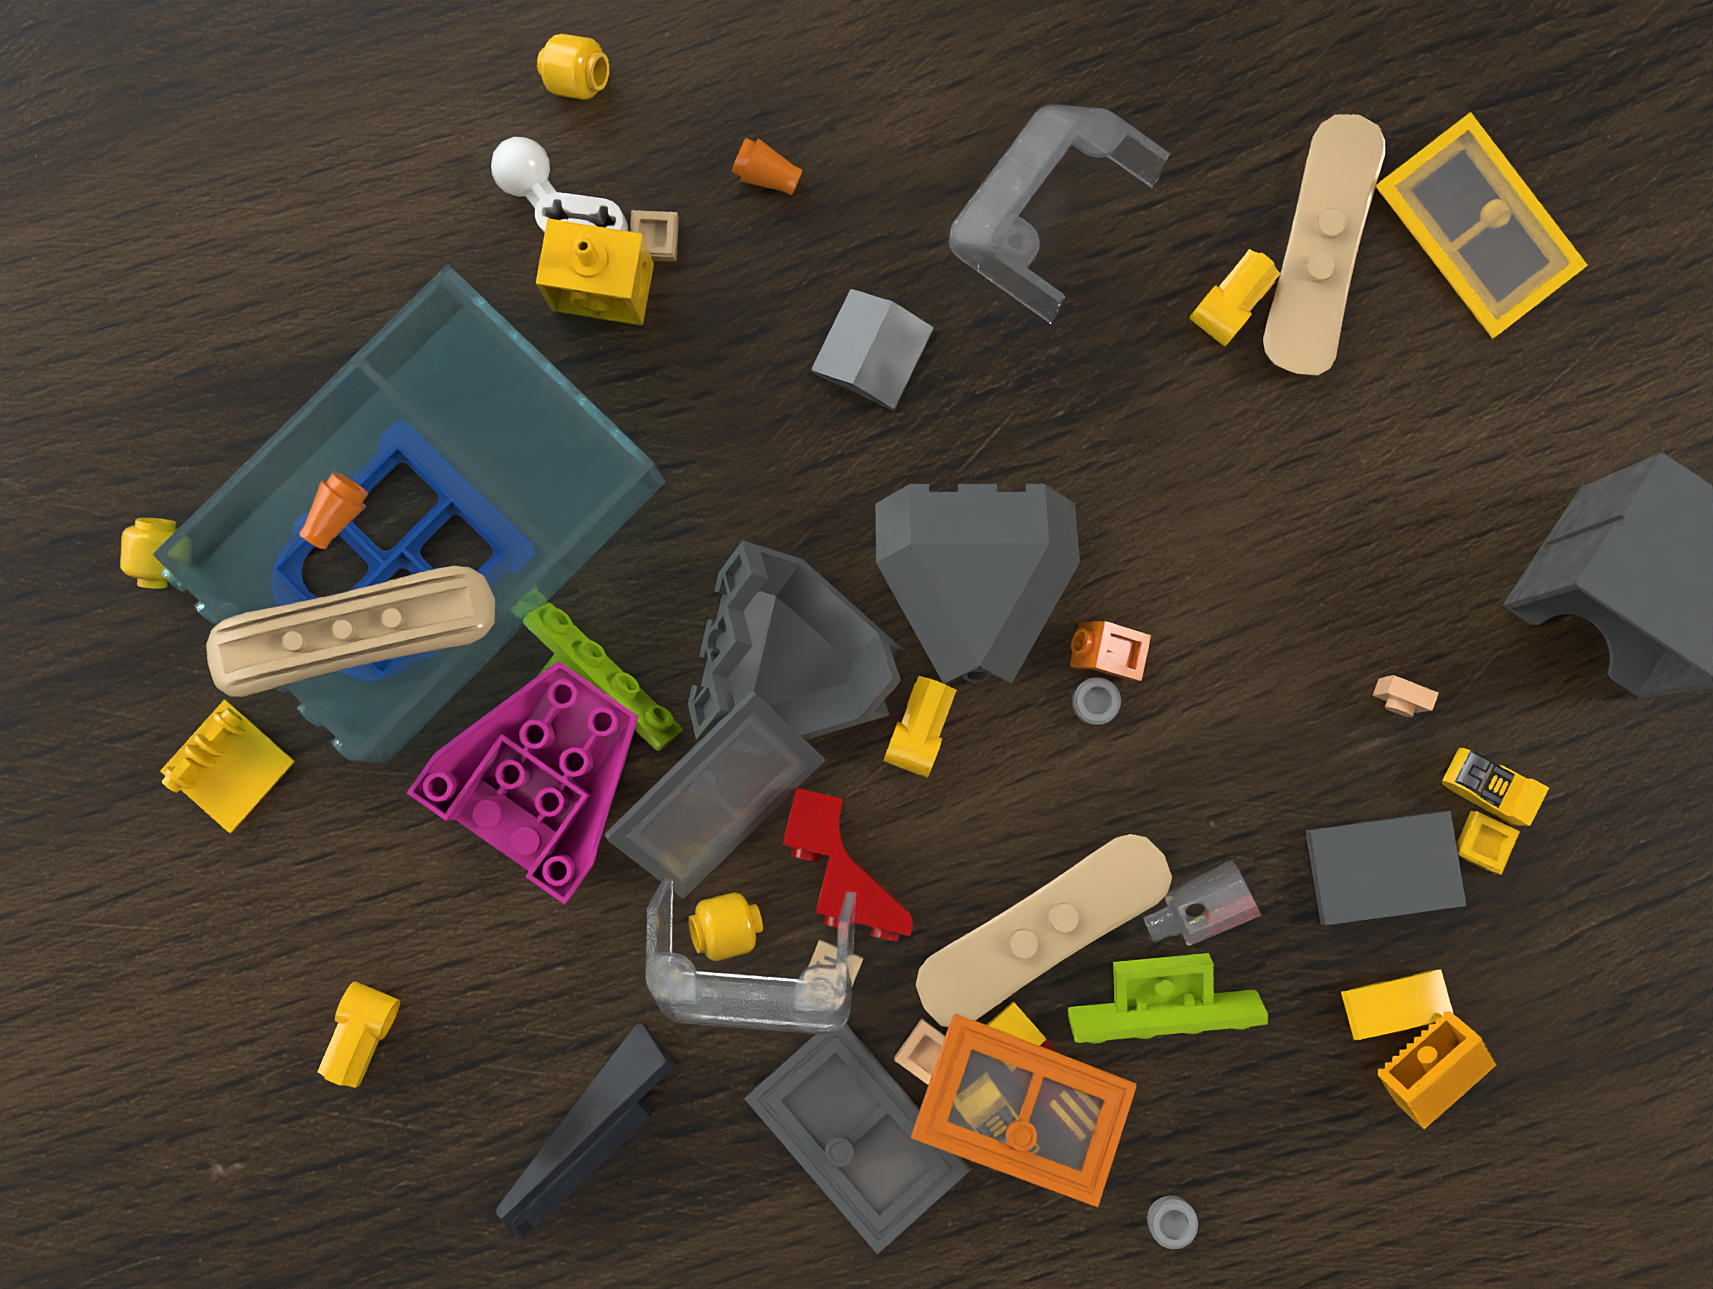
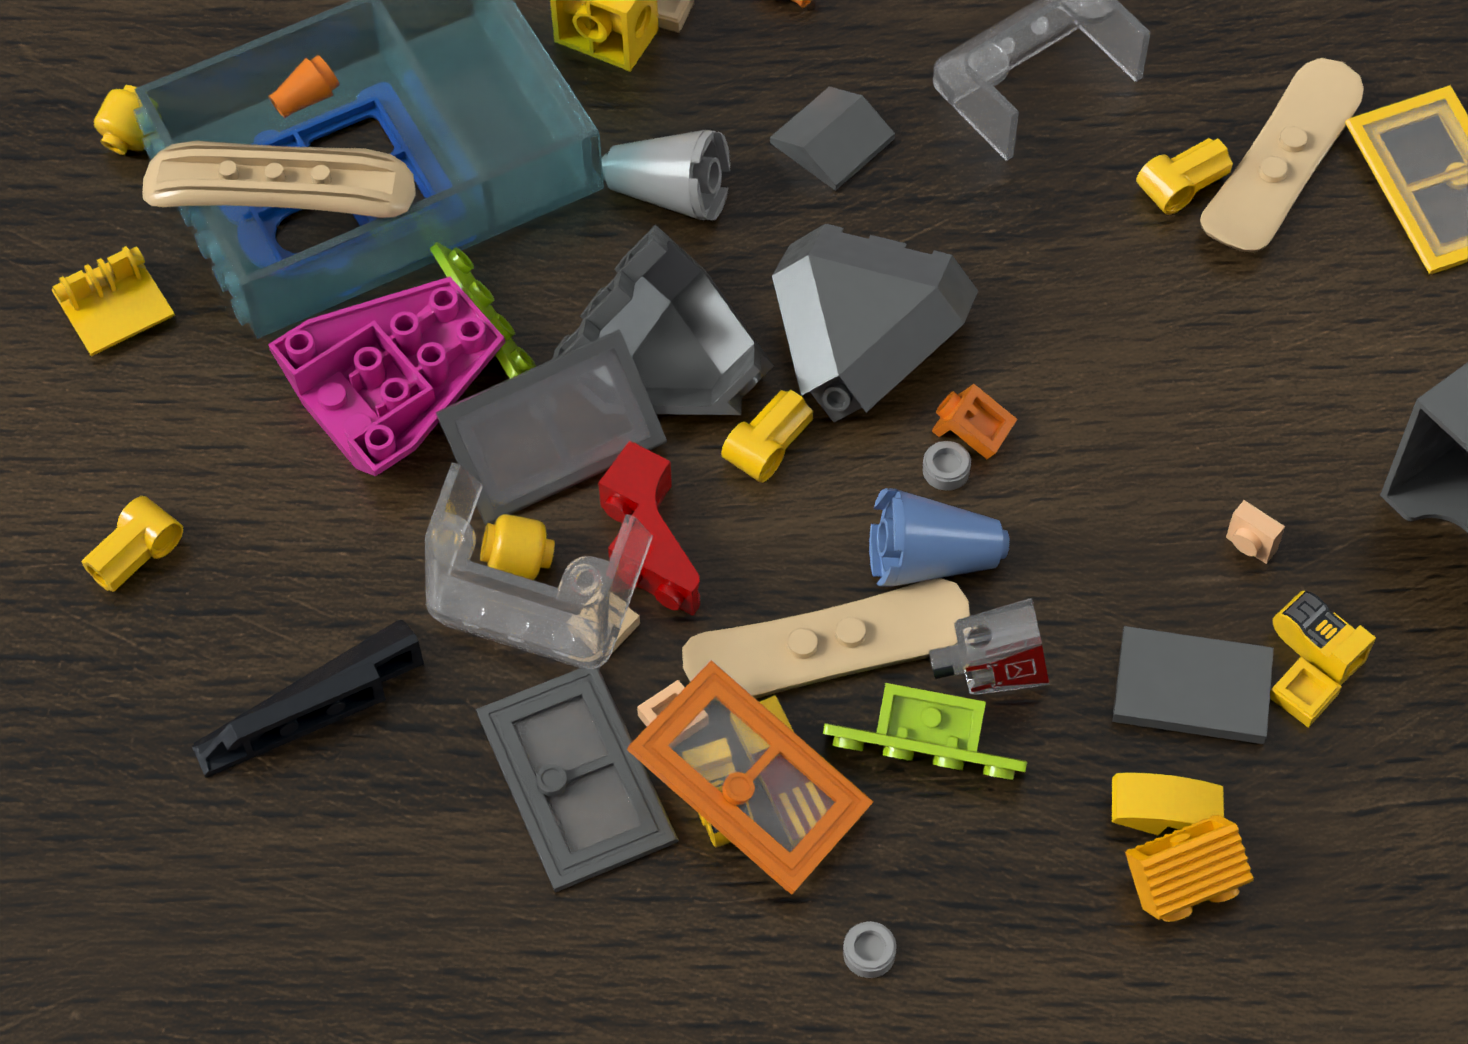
camera: 20 degrees right, 25 degrees down
none -> light grey cone [600,129,730,220]
none -> medium blue cone [869,488,1009,587]

